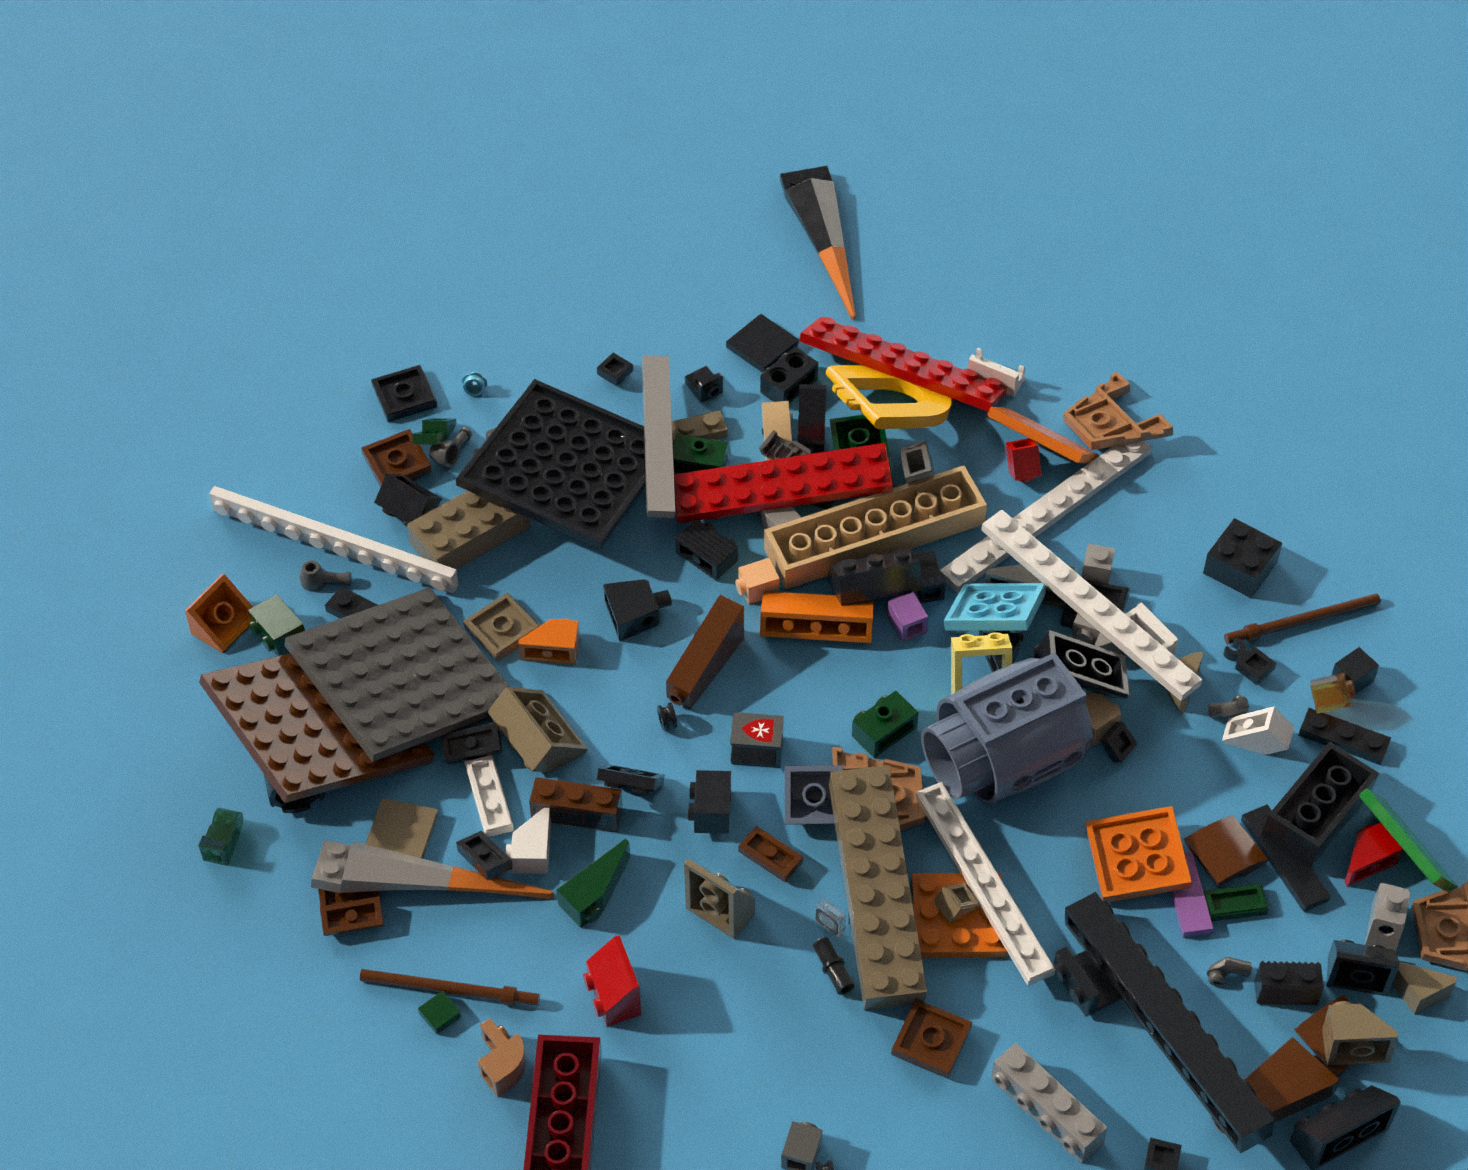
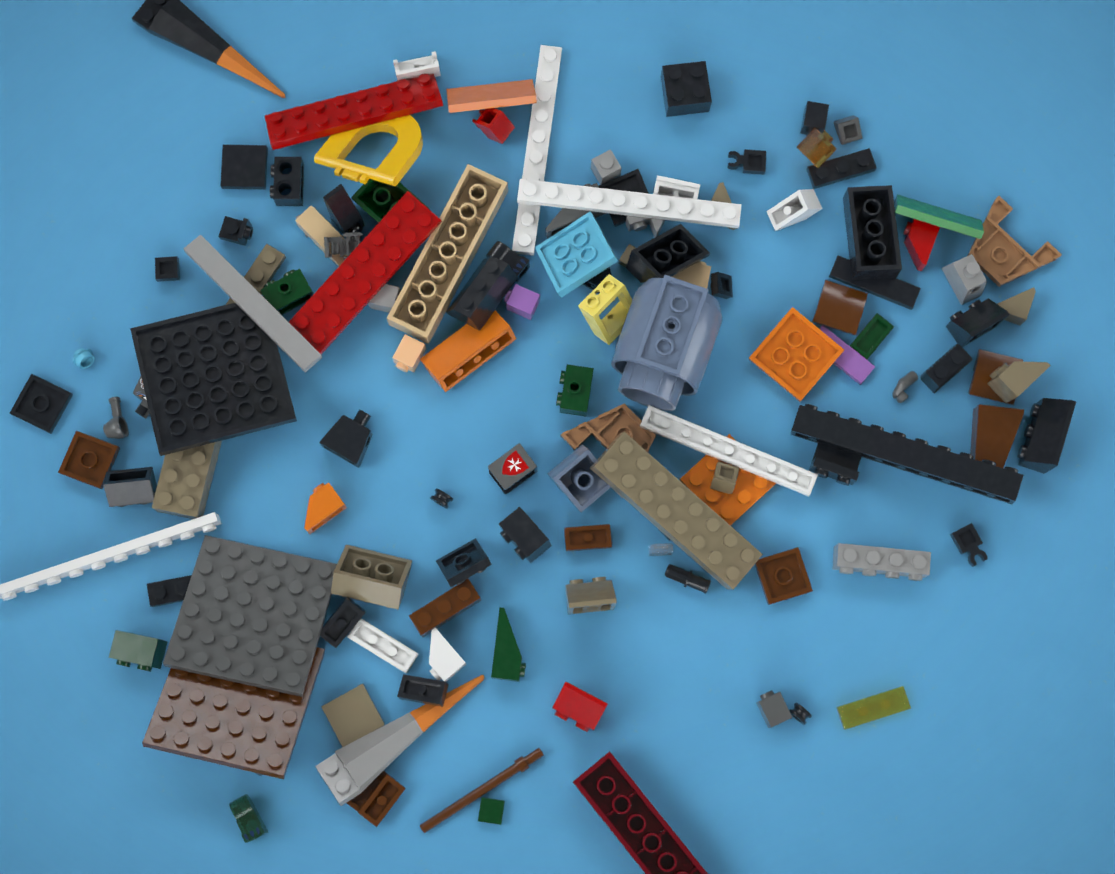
camera: 45 degrees left, 25 degrees up
orange slope [185,574,253,652] -> none
dark grey bar [300,560,352,591] -> none
dark green slope [412,418,456,445] -> none
dark tan tile [463,592,539,661] -> none
medium nougat brick [477,1018,526,1097] -> none
reddish brown slope [666,594,744,709] -> none
black brick [675,519,738,581] -> none
dark grey slope [900,441,934,483] -> none
medium nougat wing [1063,372,1173,450] -> none
dark grey arm [1208,695,1249,718] -> none
reddish brown bar [1224,593,1381,645] -> none
none -> dark grey slope [834,116,863,145]

